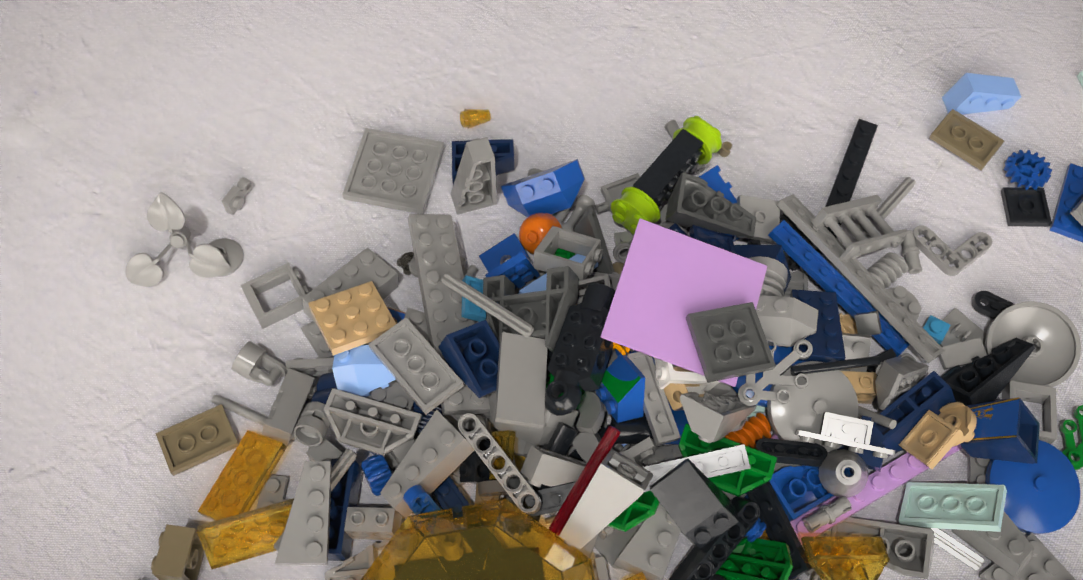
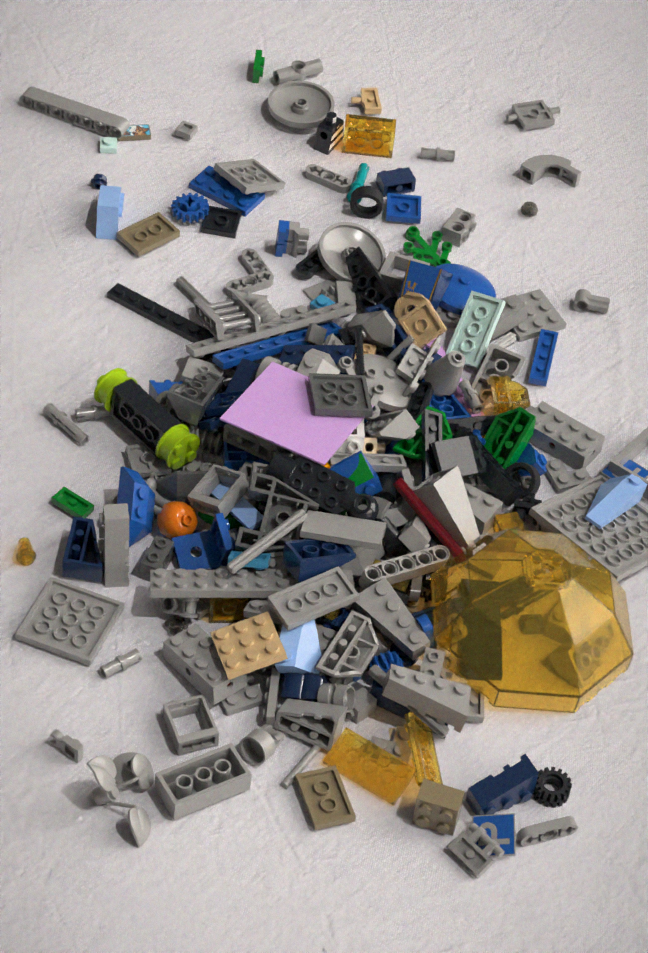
camera: 85 degrees left, 15 degrees down
none -> light grey pin [43,403,90,446]
none -> green plate [51,487,94,518]
none -> dark blue plate [91,174,107,189]
none -> light grey pin [100,648,142,678]
none -> dark grey brick [139,535,174,582]
none -> light grey brick [154,743,252,820]
none -> hips [275,220,309,258]

